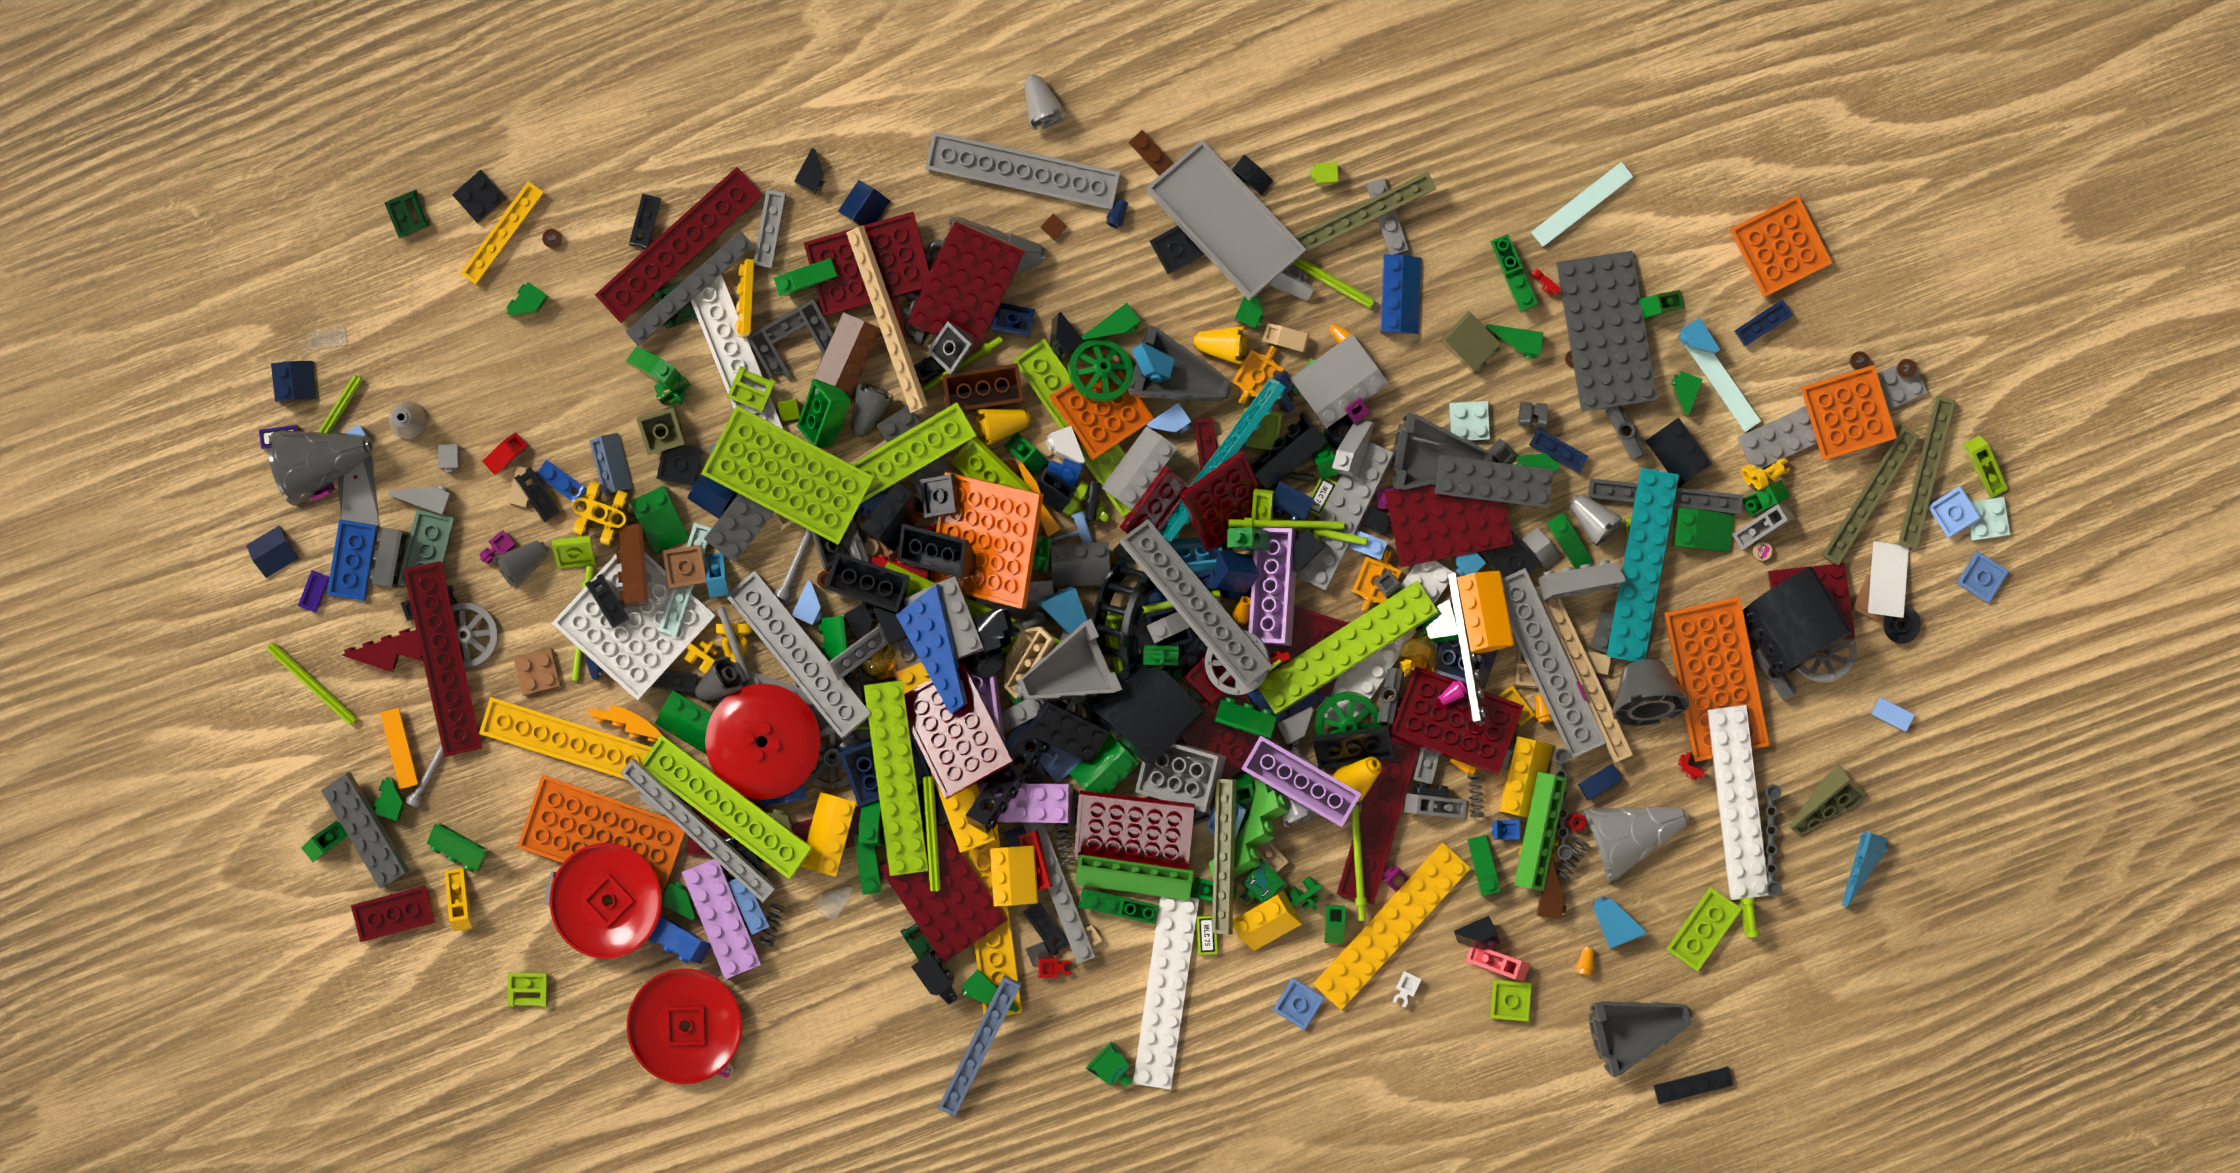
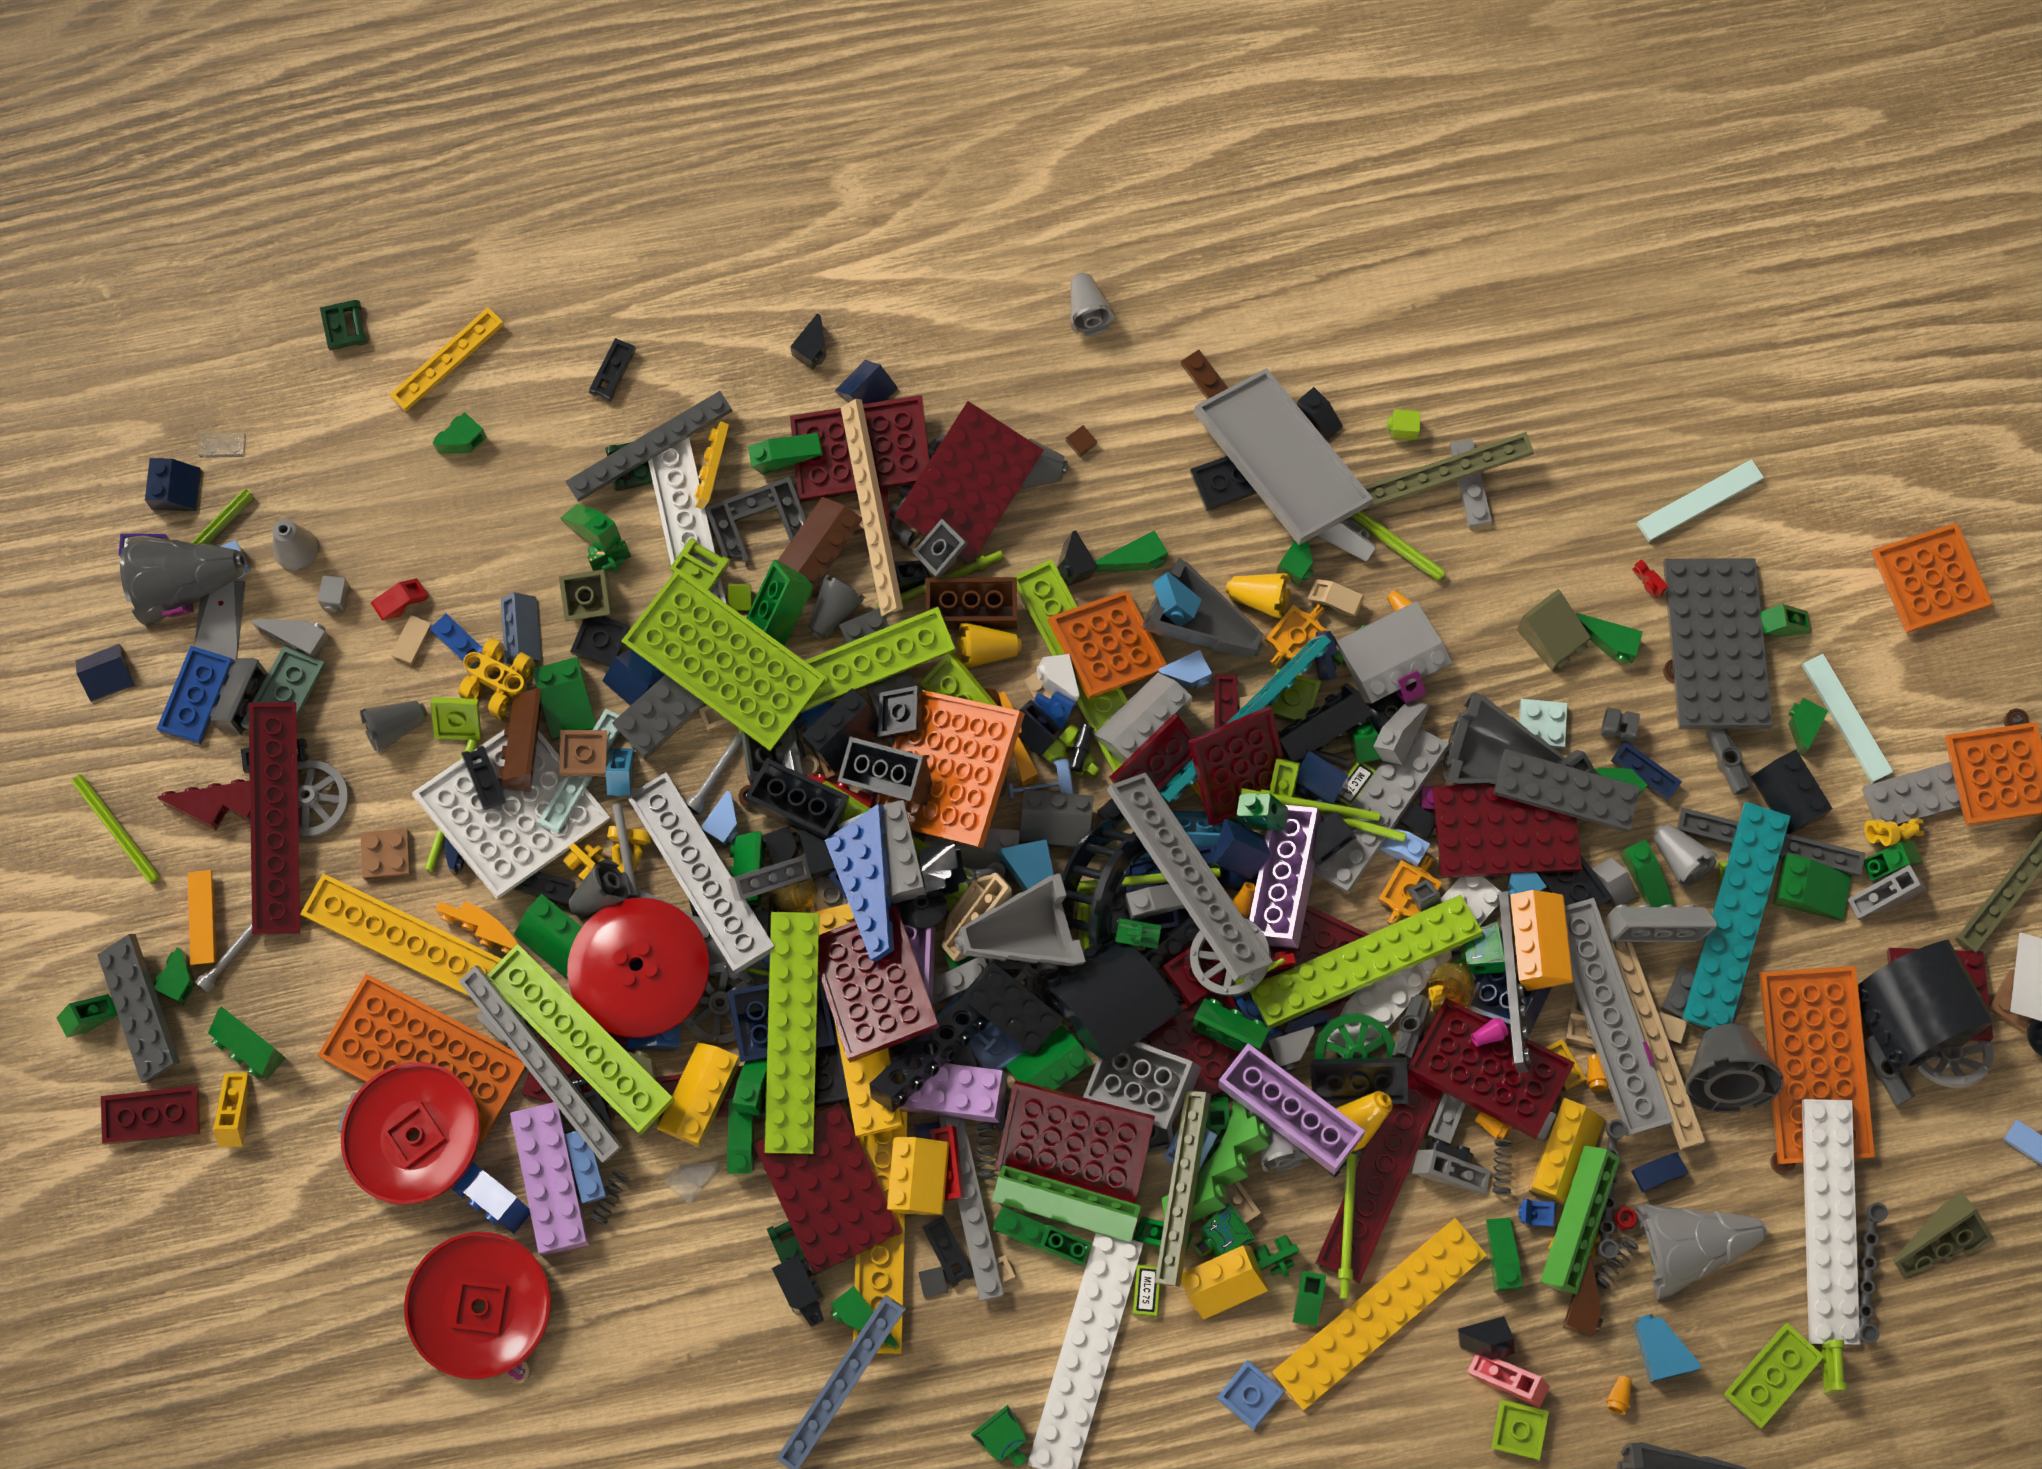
camera: 10 degrees right, 15 degrees down
dark purple tile [298,570,330,613] -> none
black plate [452,170,506,224] -> none
magenta plate [479,530,516,564] -> none
lime plate [507,972,547,1008] -> none
black plate [514,467,560,522] -> none
reddish brown tile [542,229,562,248] -> none
dark red plate [595,167,763,323] -> none
green slope [662,881,697,921] -> none
light grey plate [754,190,786,269] -> none
lime axle [923,776,941,891] -> none
light grey plate [925,132,1120,210] -> none
dark blue slope [991,303,1035,339] -> none
green slope [1004,432,1048,475] -> none
green hips [1032,536,1052,572] -> none
red plate [1038,957,1071,978] -> none
green wheel [1068,339,1133,402] -> none
dark blue cone [1106,199,1128,229] -> none
blue slope [1380,254,1421,334] -> none
magenta bracket [1382,866,1409,892] -> none
white plate [1393,971,1421,1007] -> none
green slope [1490,234,1538,313] -> none
dark azure slope [1678,318,1720,353] -> none
red bracket [1678,752,1705,780] -> none
dark blue plate [1734,299,1793,347] -> none
tan tile [1752,542,1772,561] -> none
dark azure wedge [1841,831,1889,907] -> none

